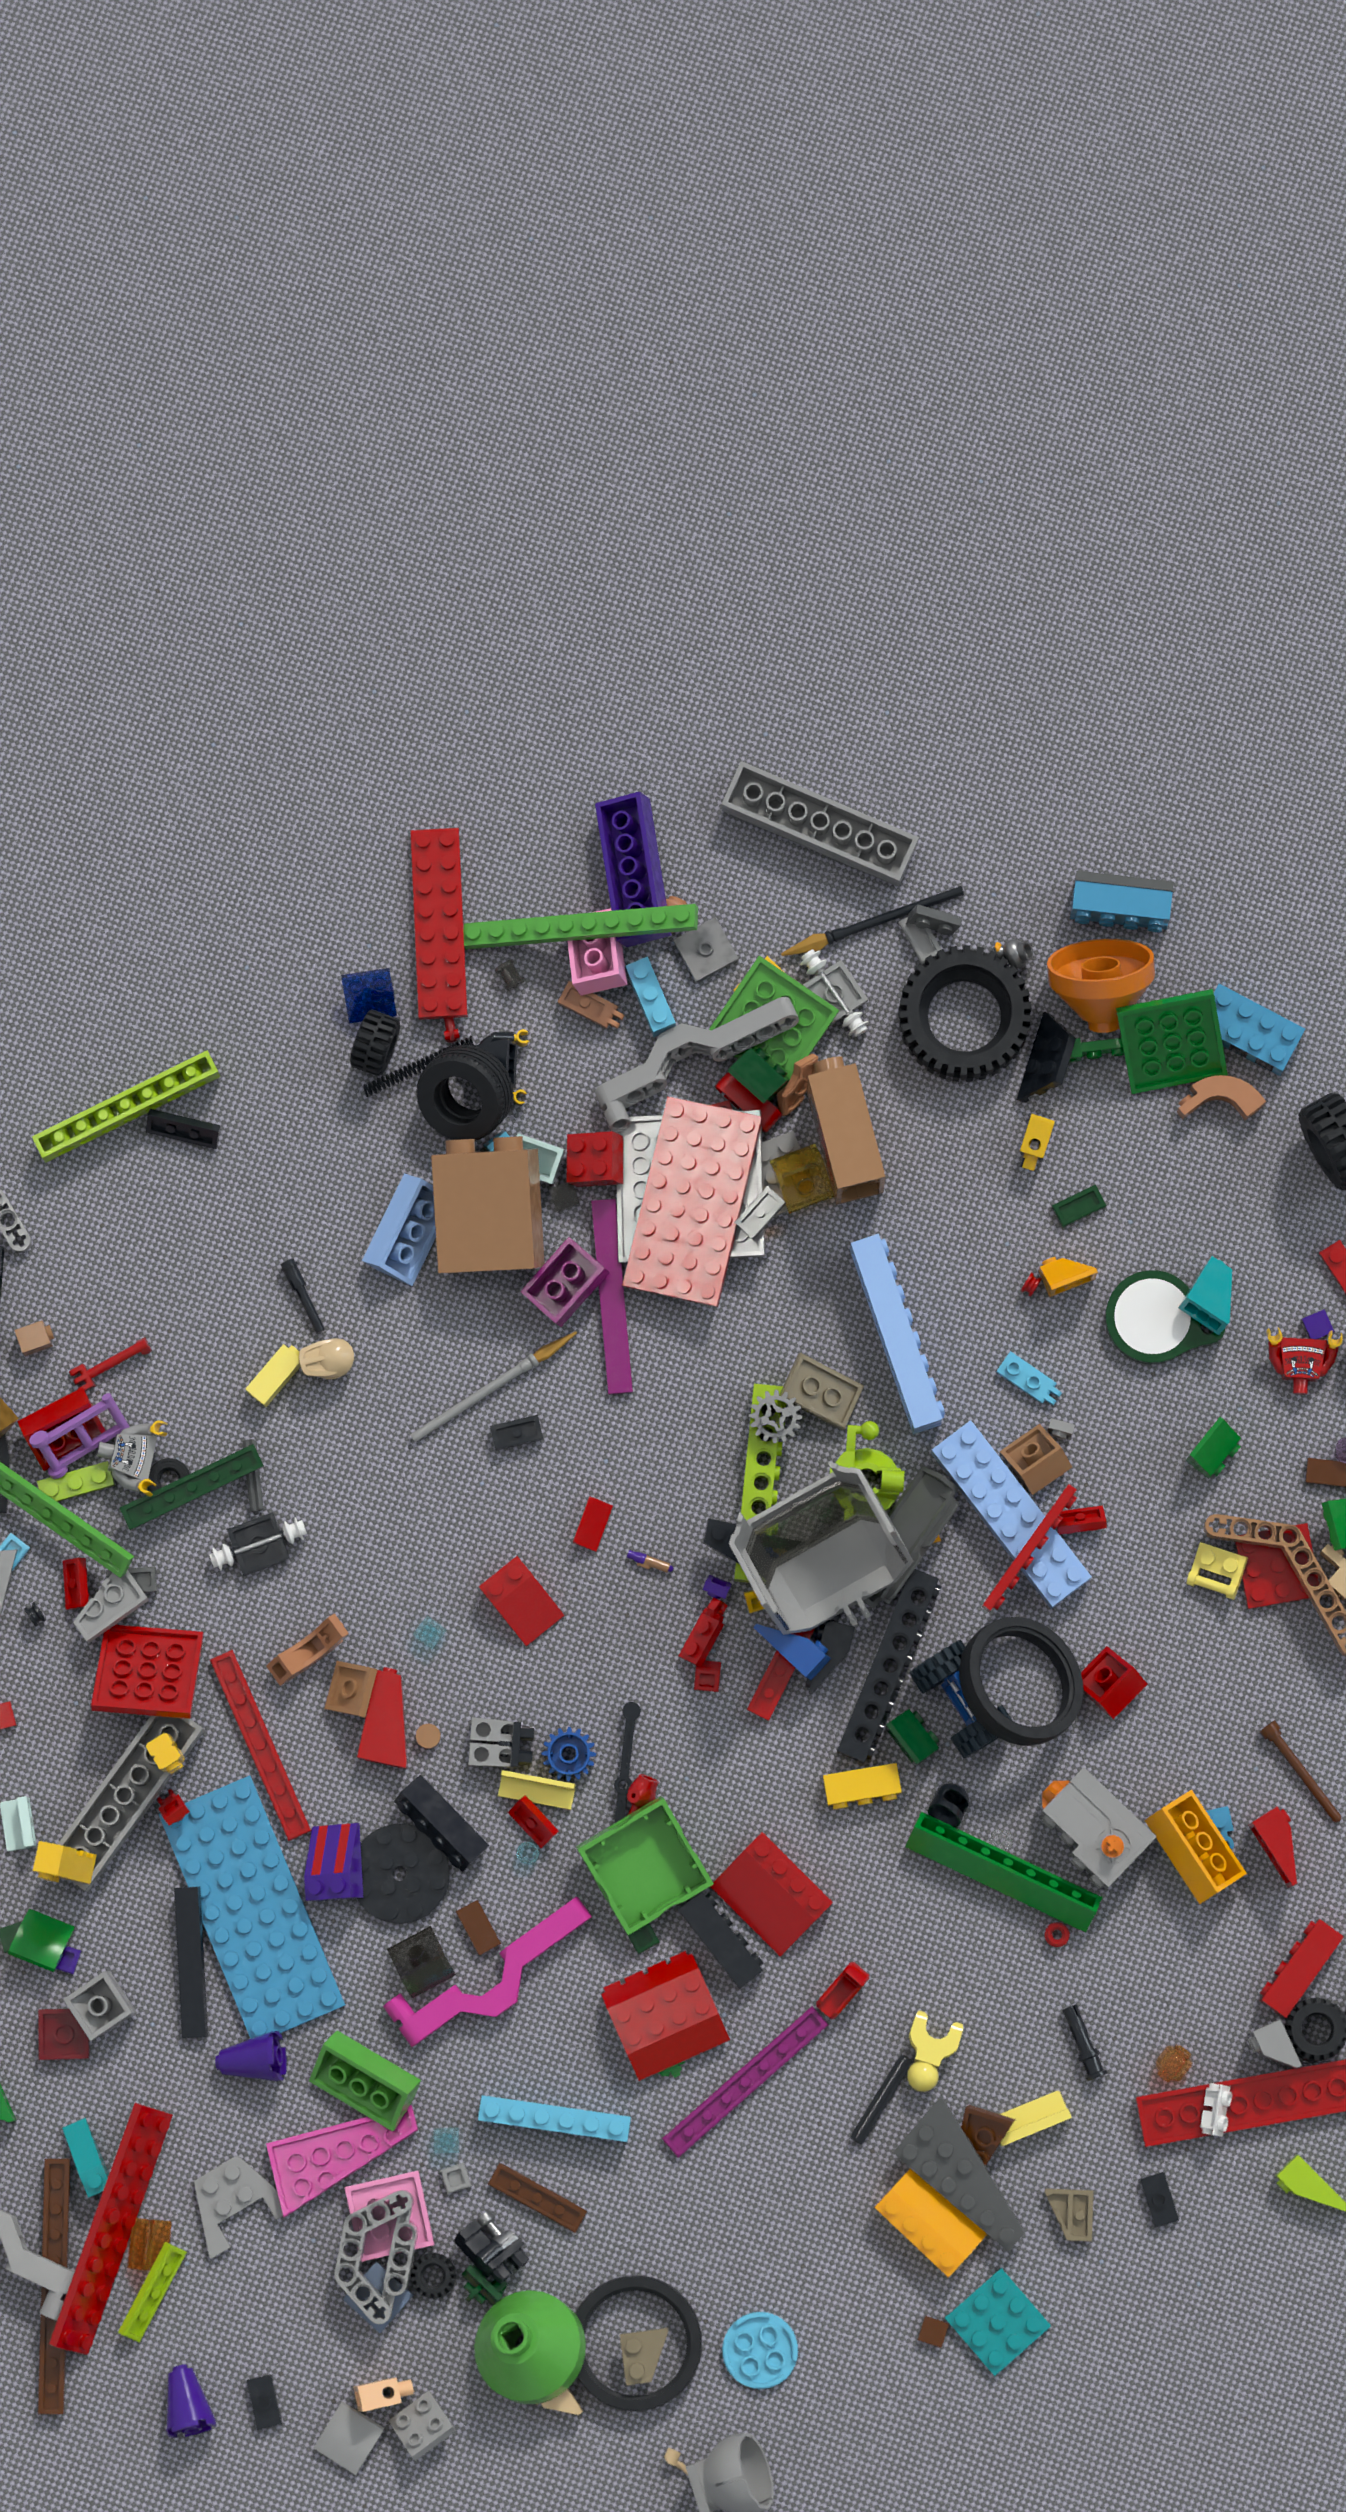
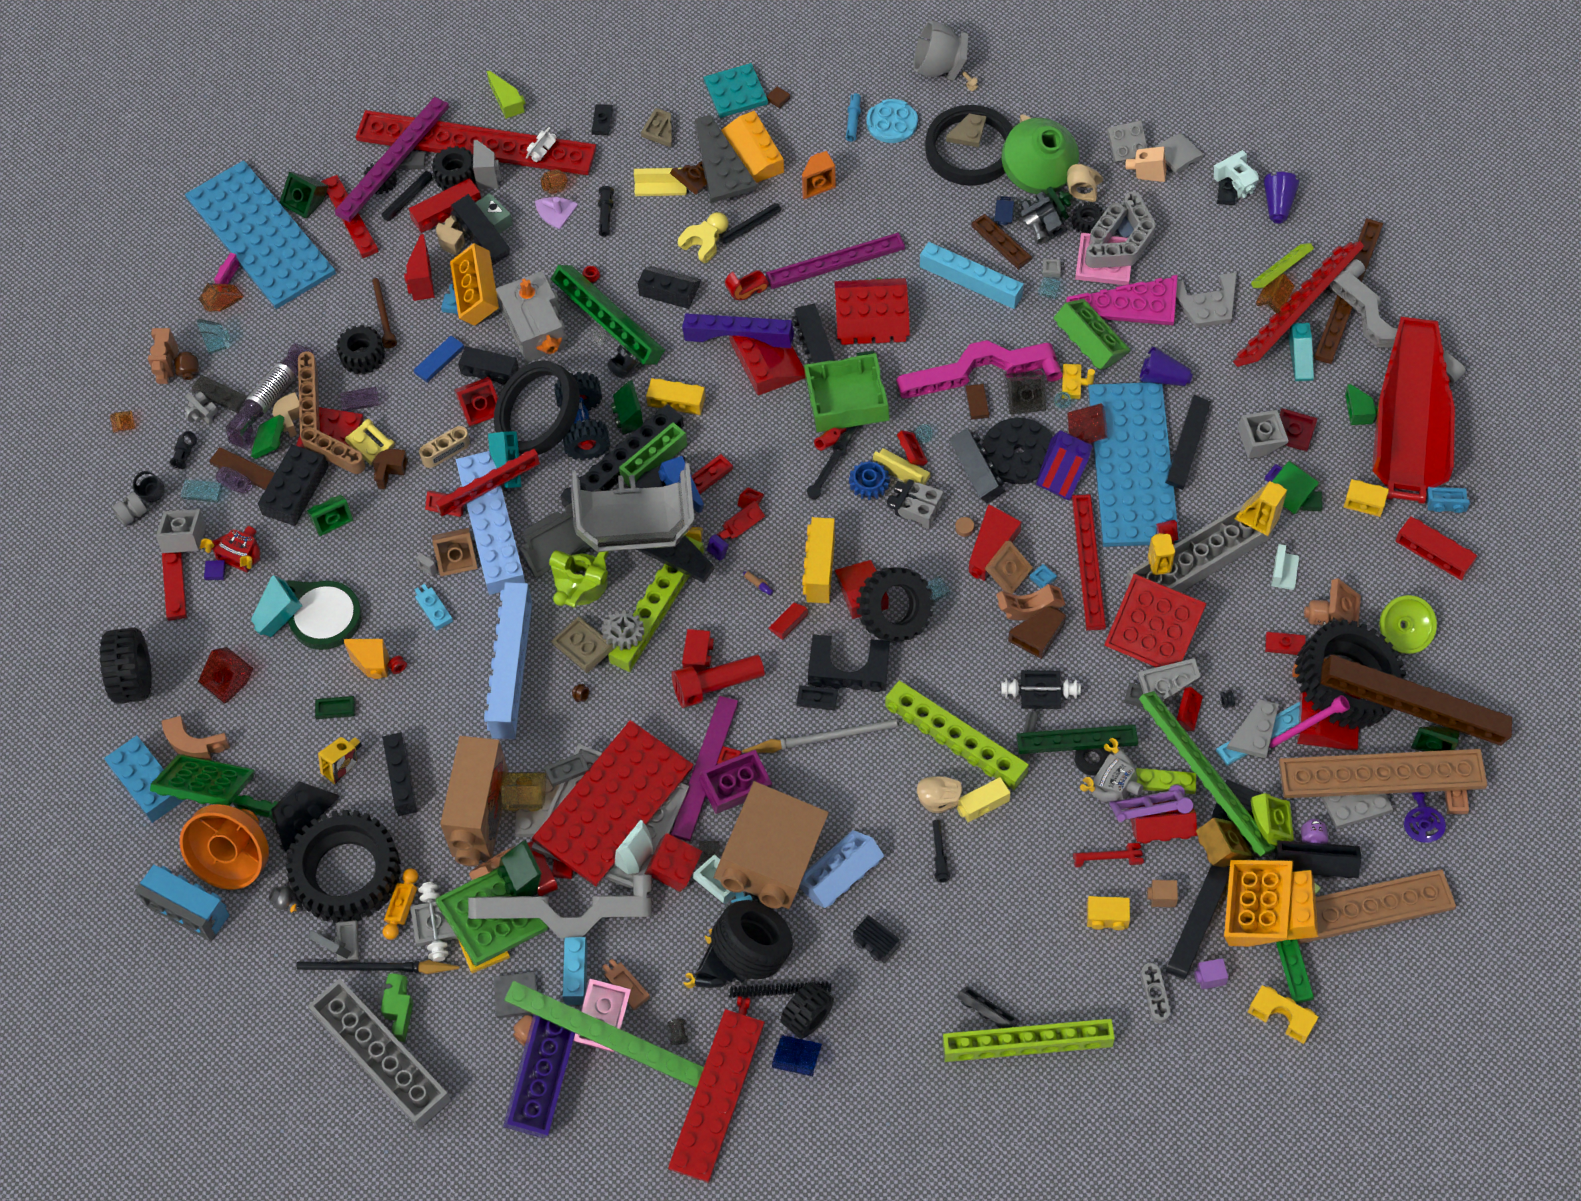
camera: 160 degrees left, 20 degrees down
none -> clear red slope [198,647,254,704]
none -> black brick [257,444,329,526]
none -> black tyre [336,325,385,375]
none -> clear purple plate [340,387,379,411]
none -> reddish brown brick [372,449,408,490]
none -> bright green plate [377,973,414,1042]
none -> black brick [382,732,418,816]
none -> light orange plate [382,868,419,940]
none -> blue tile [413,336,465,383]
none -> tan beam [419,426,470,468]
none -> tan brick [436,216,465,255]
none -> black brick [450,194,510,266]
none -> black brick [458,346,519,385]
none -> sand green brick [476,193,513,234]
none -> teal slope [488,431,522,488]
none -> lavender shield [535,197,578,229]
none -> reddish brown plate [572,683,590,702]
none -> light aqua slope [615,820,654,874]
none -> bright green brick [619,422,687,488]
none -> black slope [637,266,701,309]
none -> red piece [671,654,765,708]
none -> dark purple arch [682,313,794,348]
none -> red brick [682,629,714,672]
none -> red tile [717,746,742,764]
none -> orange slope [802,151,836,199]
none -> yellow brick [802,517,835,604]
none -> black arch [808,634,890,692]
none -> dark azure pin [845,93,861,142]
none -> black brick [853,915,901,963]
none -> black tyre [856,567,934,642]
none -> lime brick [885,680,1029,790]
none -> dark blue slope [994,196,1015,225]
none -> reddish brown slope [1008,606,1066,659]
none -> dark azure tile [1030,564,1057,588]
none -> clear light blue bush [1054,392,1071,408]
none -> yellow plate [1062,364,1095,399]
none -> tan helmet [1067,164,1103,202]
none -> clear red plate [1067,403,1108,443]
none -> yellow brick [1087,896,1130,930]
none -> light aqua tile [1214,150,1259,199]

